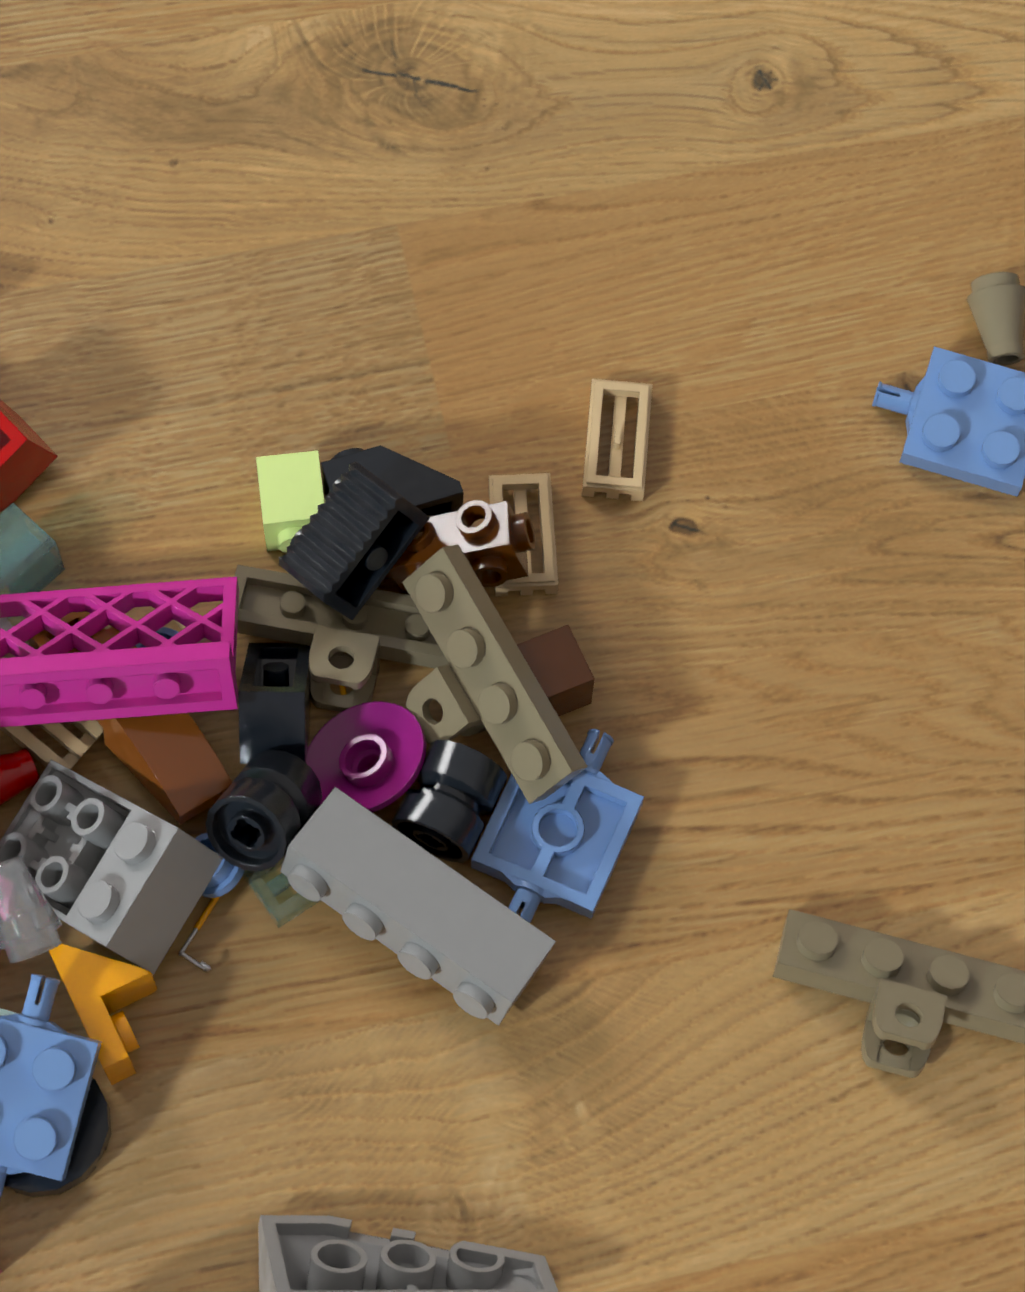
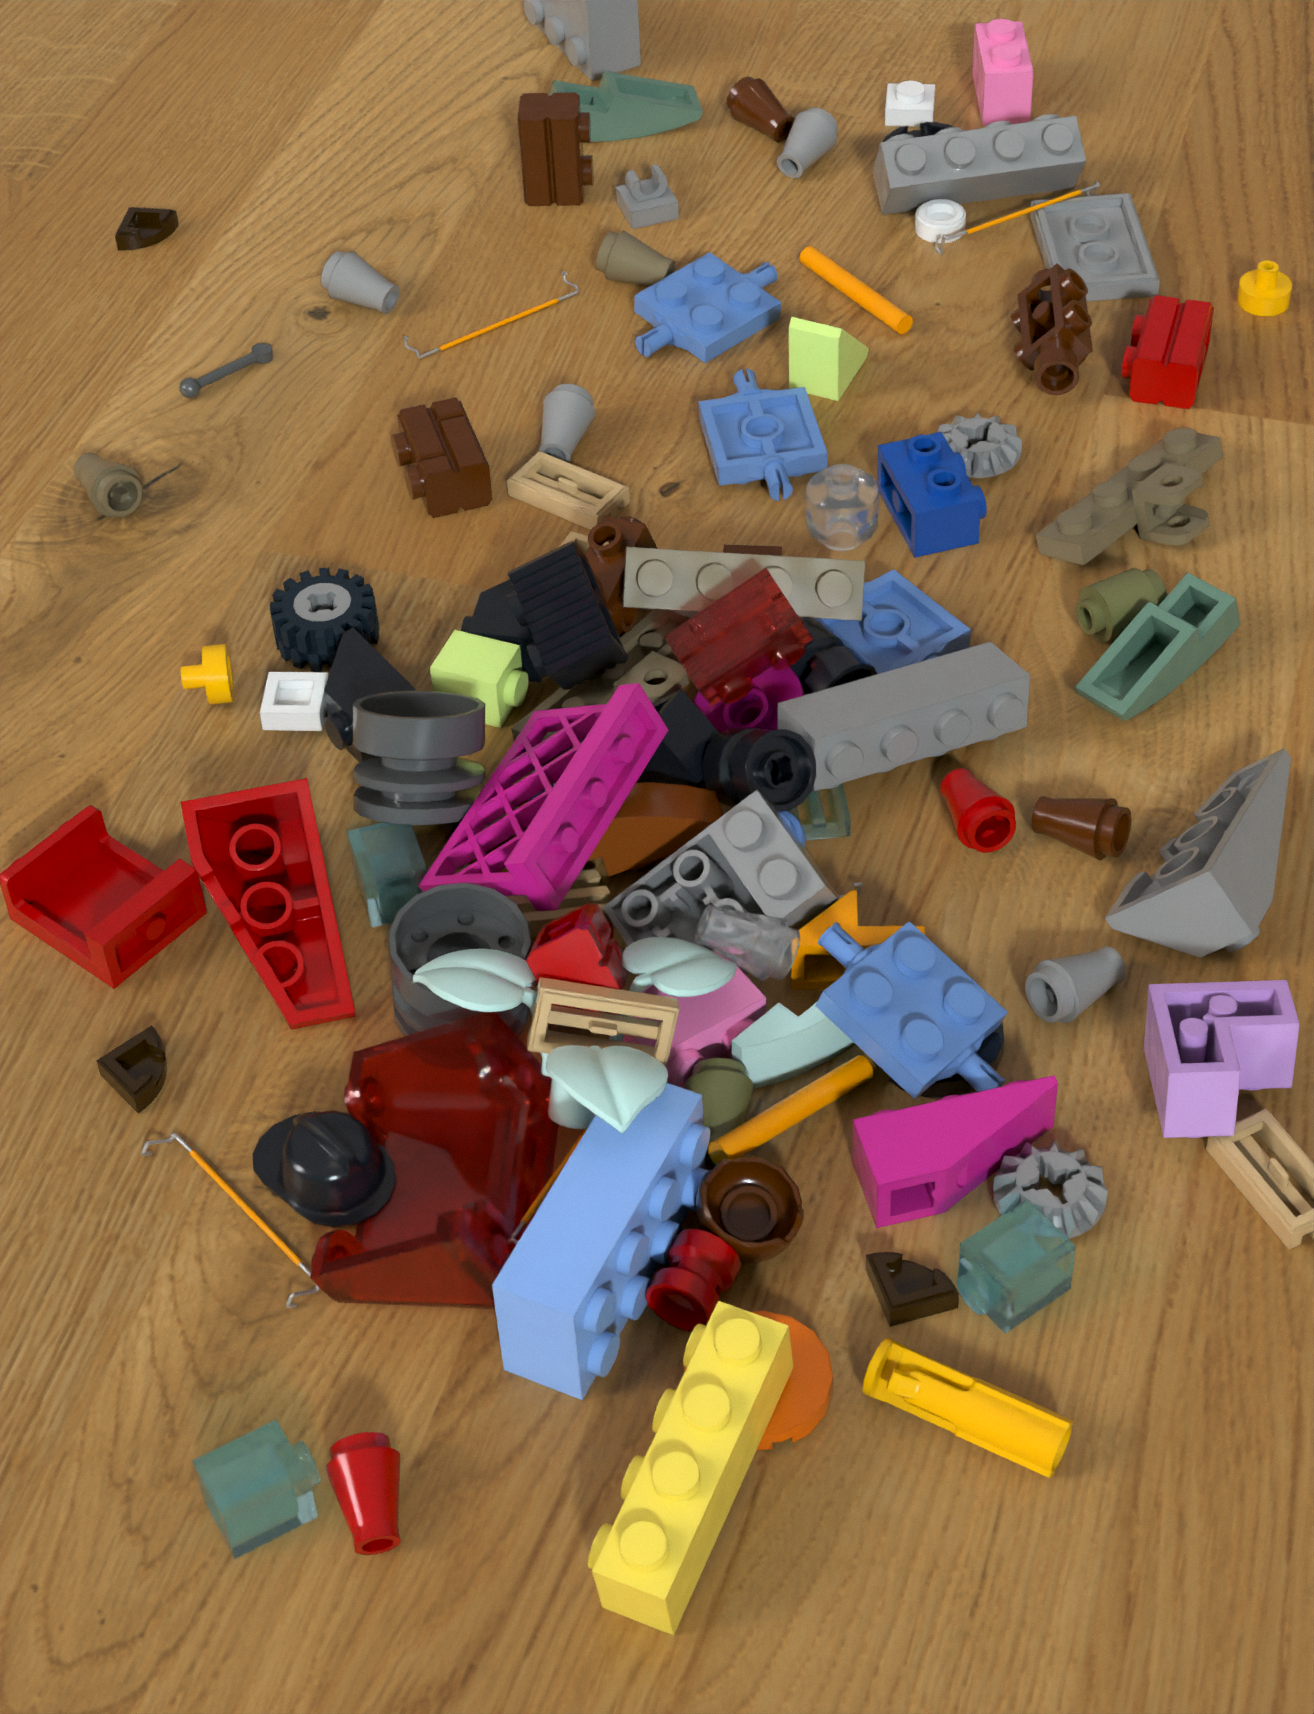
camera: 55 degrees left, 20 degrees down
none -> dark tan cone [74,453,143,517]
none -> dark grey hinge [179,343,273,398]
none -> yellow tile [181,643,234,705]
none -> white plate [259,672,328,731]
none -> black wheel [270,568,380,672]
none -> light grey cone [321,251,400,314]
none -> black slope [324,628,417,763]
none -> dark grey wheel [353,691,485,825]
none -> reddish brown brick [391,397,493,518]
none -> light orange piece [403,271,579,358]
none -> light grey cone [539,384,596,463]
none -> clear red brick [664,568,813,706]
none -> medium blue plate [698,369,828,501]
none -> yellowish green slope [789,317,869,401]
none -> clear head [806,464,879,551]
none -> blue brick [877,432,987,558]
none -> light grey gear [938,412,1022,478]
none -> red cone [940,768,1016,853]
none -> light grey cone [1025,946,1126,1023]
none -> reddish brown cone [1031,796,1132,860]
none -> sand green slope [1075,572,1240,721]
none -> olive brick [1076,568,1167,642]

